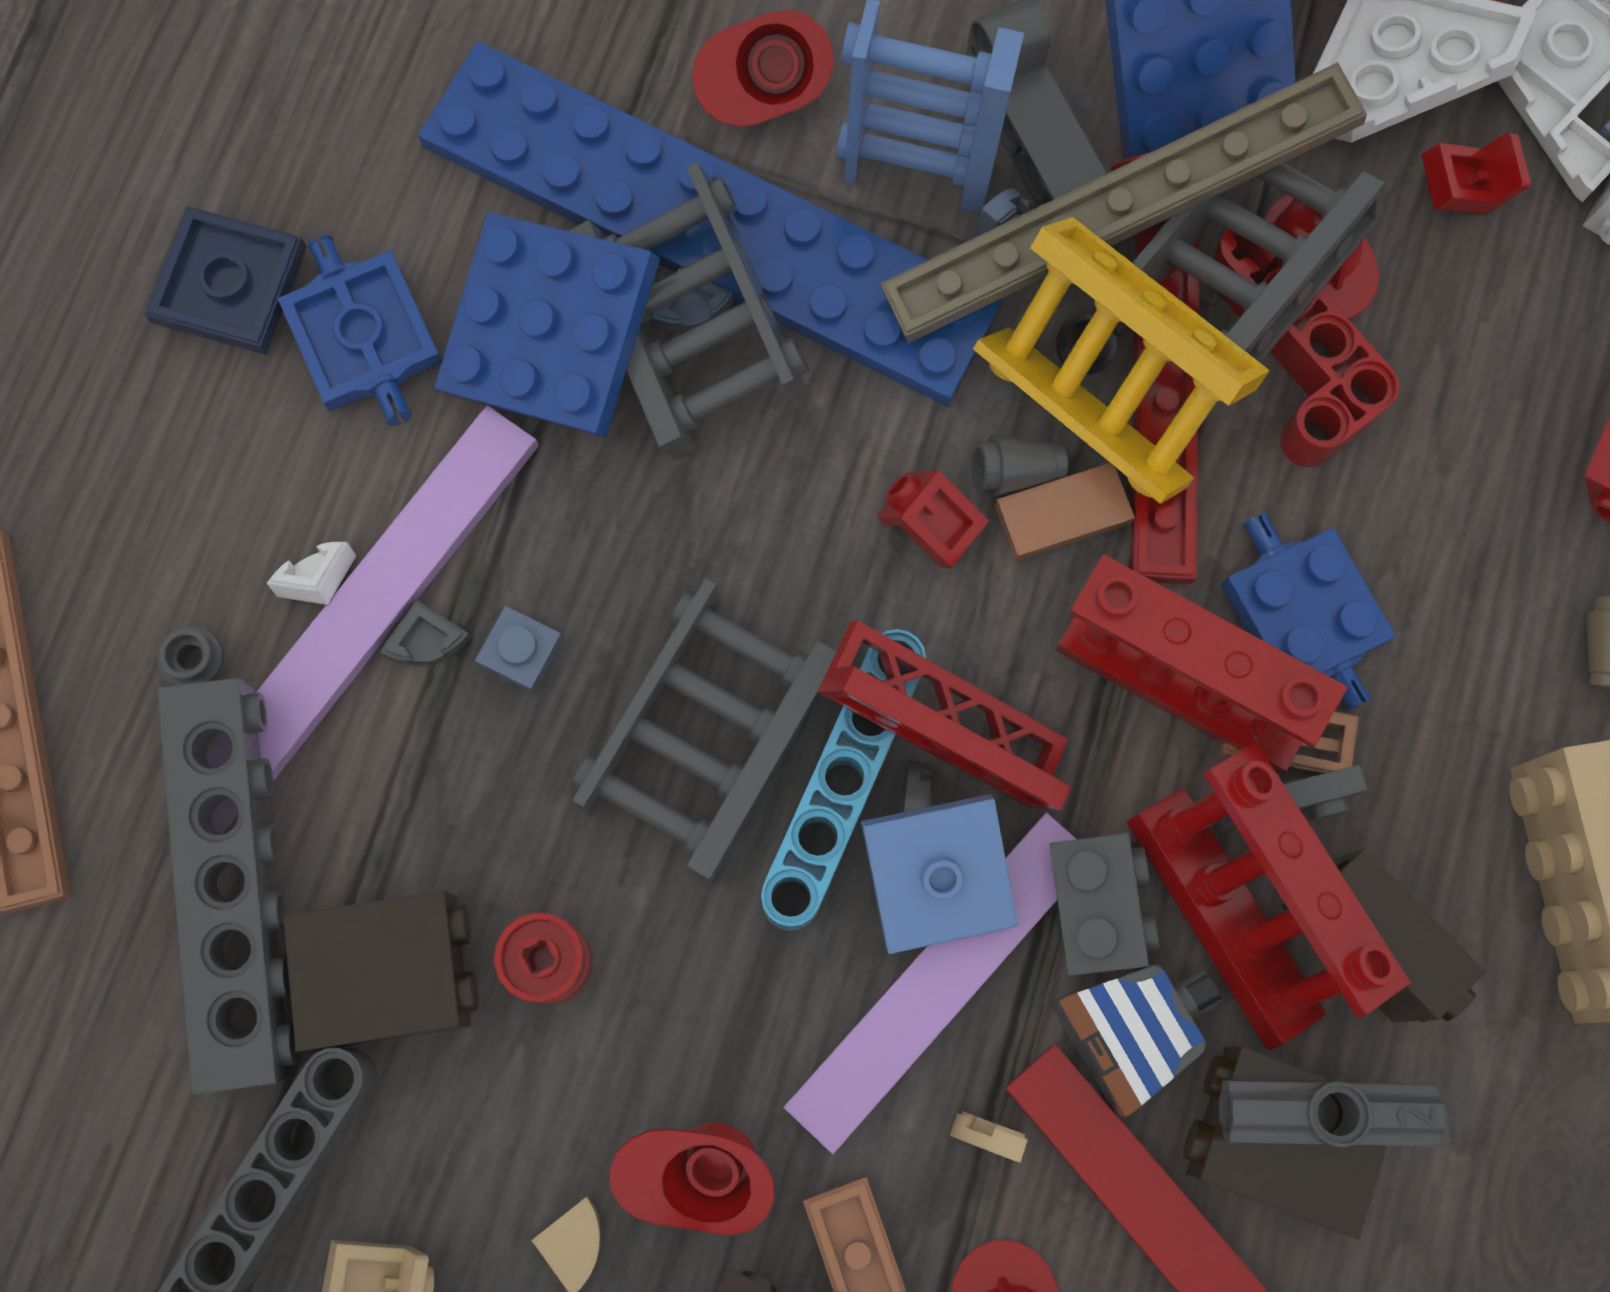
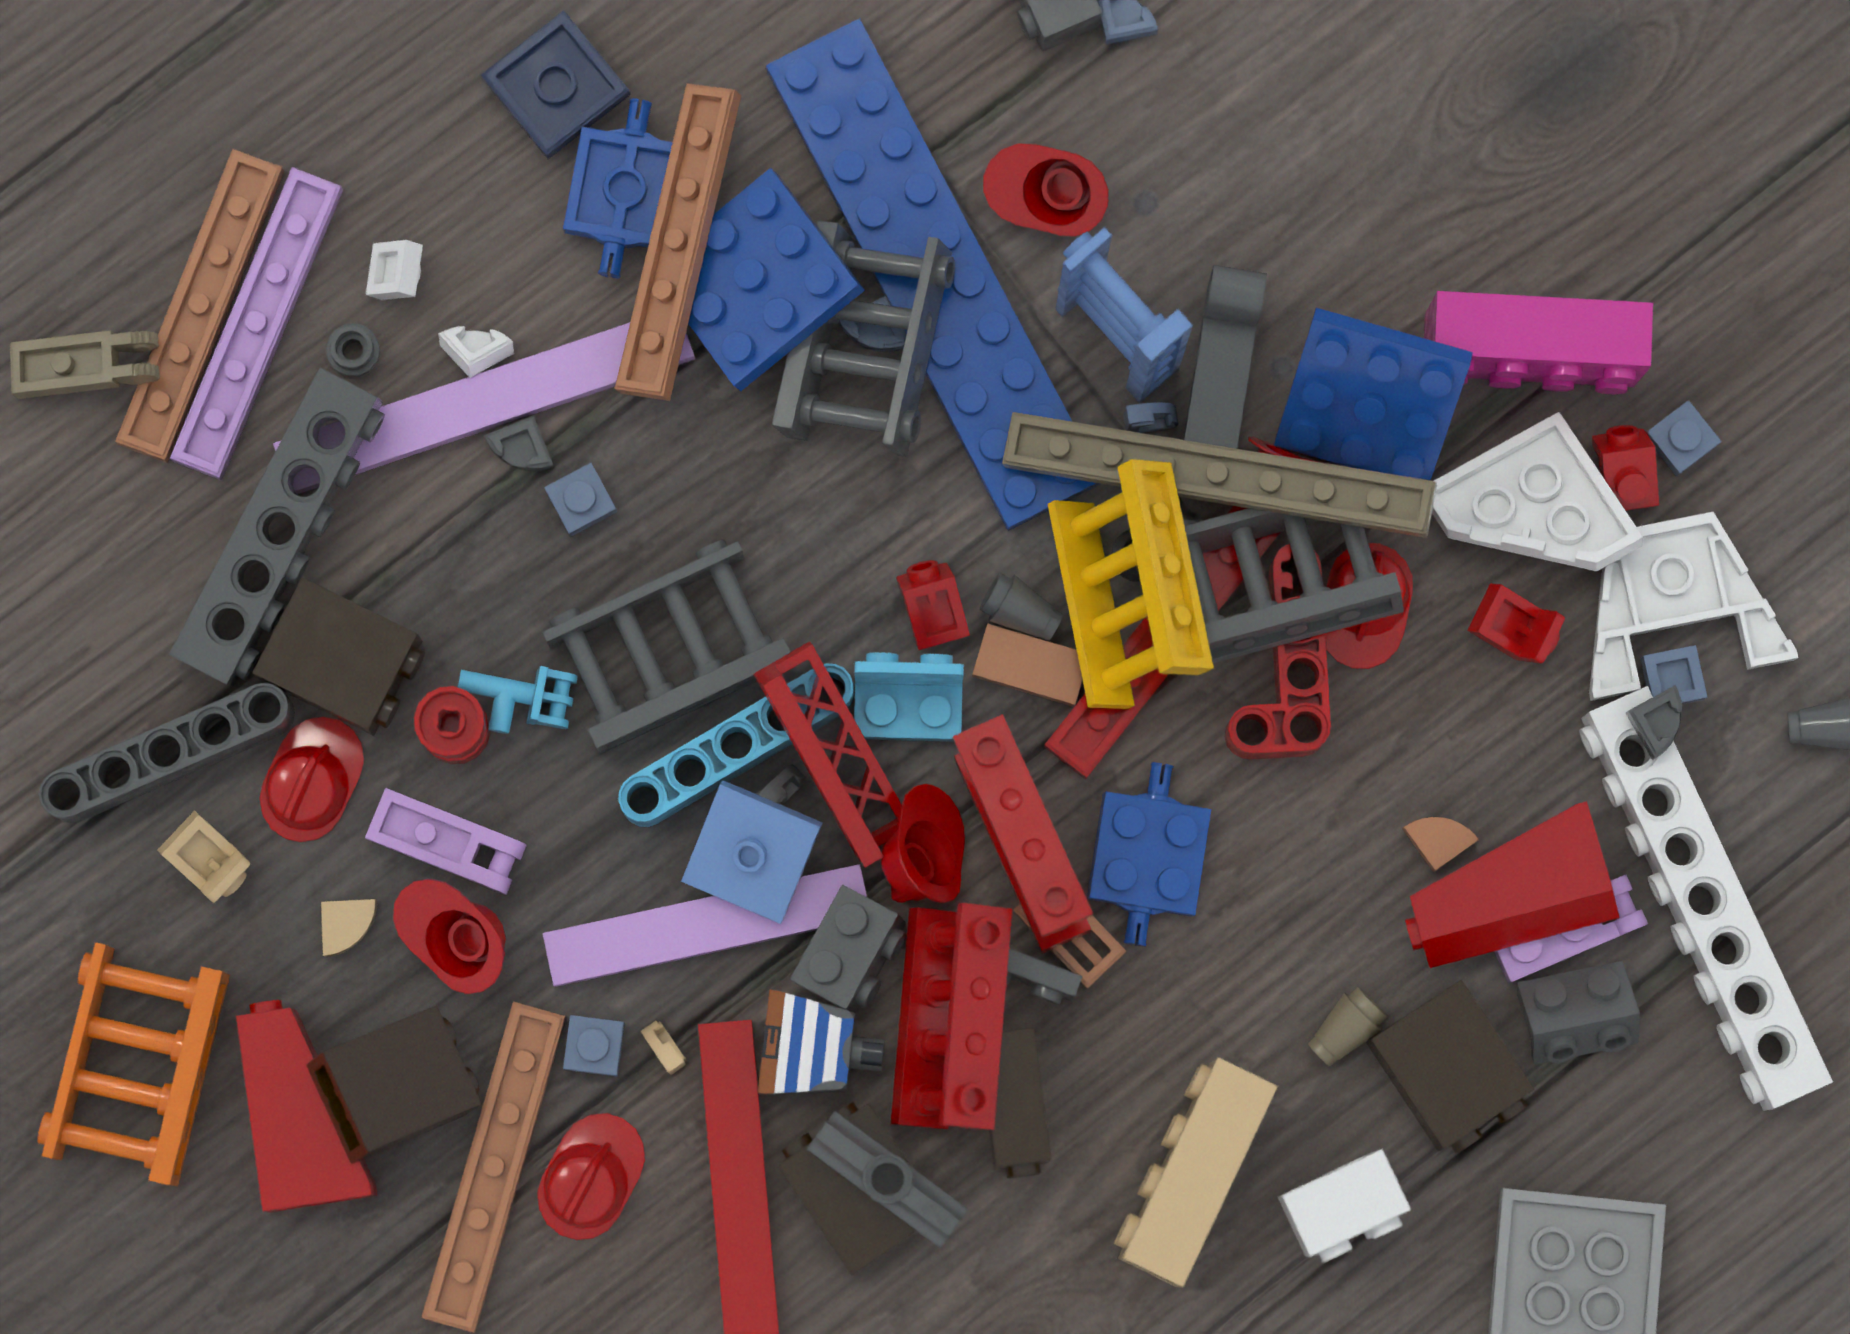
camera: 35 degrees right, 5 degrees up
none -> lavender tile [170,167,343,480]
none -> red piece [259,717,364,842]
none -> lavender plate [365,788,527,895]
none -> white plate [366,240,423,300]
none -> medium azure arm [457,666,578,734]
none -> sand blue plate [563,1015,625,1077]
none -> nougat tile [615,84,741,401]
none -> medium azure bracket [854,652,964,742]
none -> red piece [880,783,965,903]
none -> nougat tile [1402,817,1479,872]

